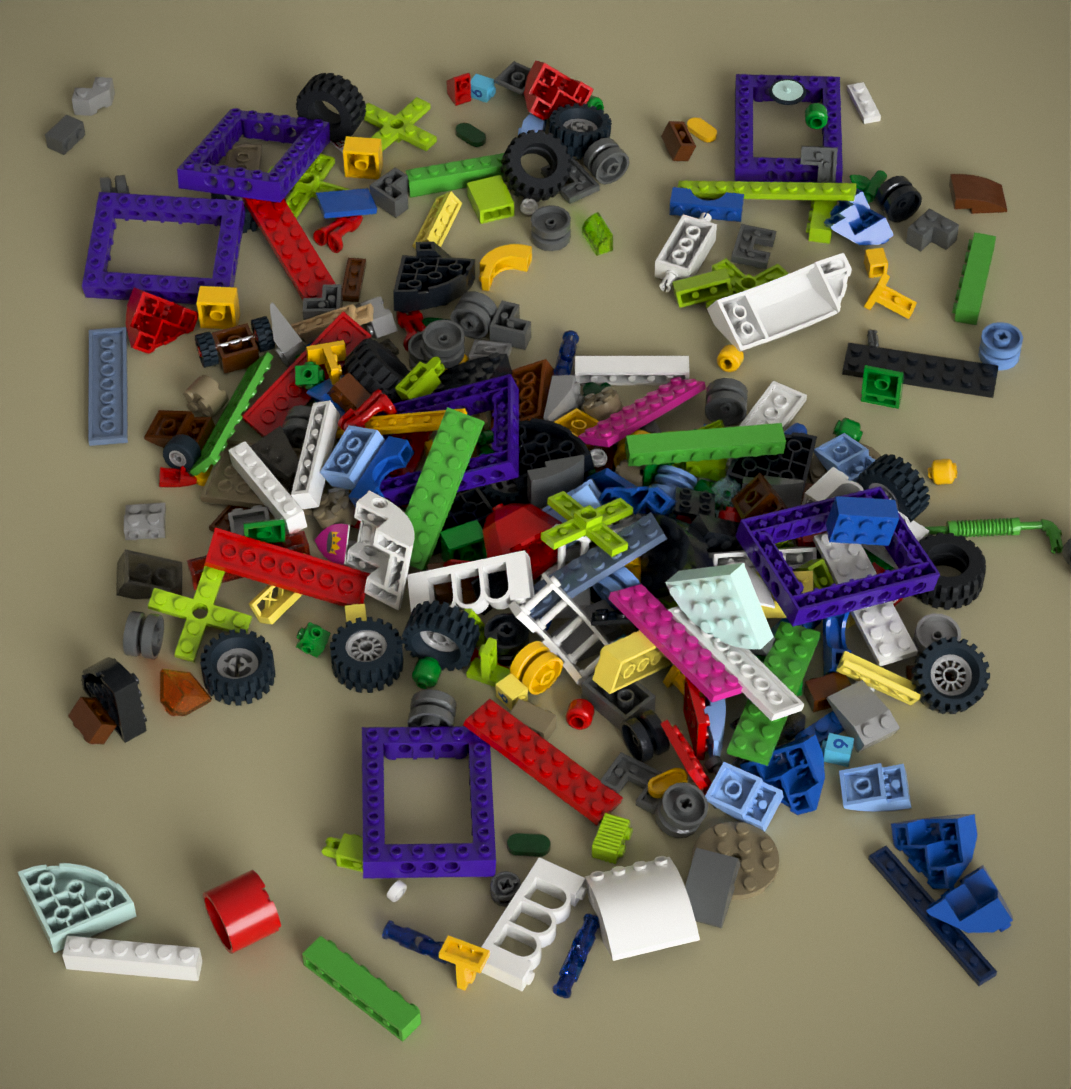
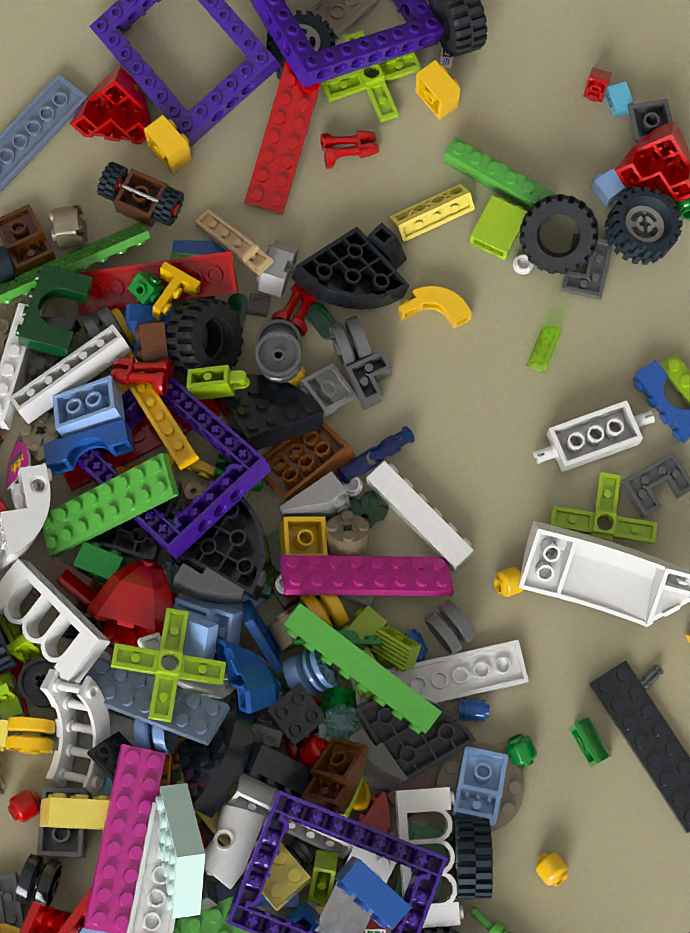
camera: 45 degrees right, 25 degrees up
light grey slope [270,302,306,367] -> none
dark grey brick [303,284,343,320] -> none
blue tile [316,188,377,218] -> none
reddish brown tile [342,258,366,302] -> none
lime piece [364,97,437,152] -> none
dark grey brick [370,167,409,218] -> none
dark green tile [456,123,486,147] -> none
dark grey wheel [531,205,571,251] -> none
dark grey wheel [583,138,629,184] -> none
lime brick [672,268,733,308] -> none
none -> dark green arch [15,263,93,358]

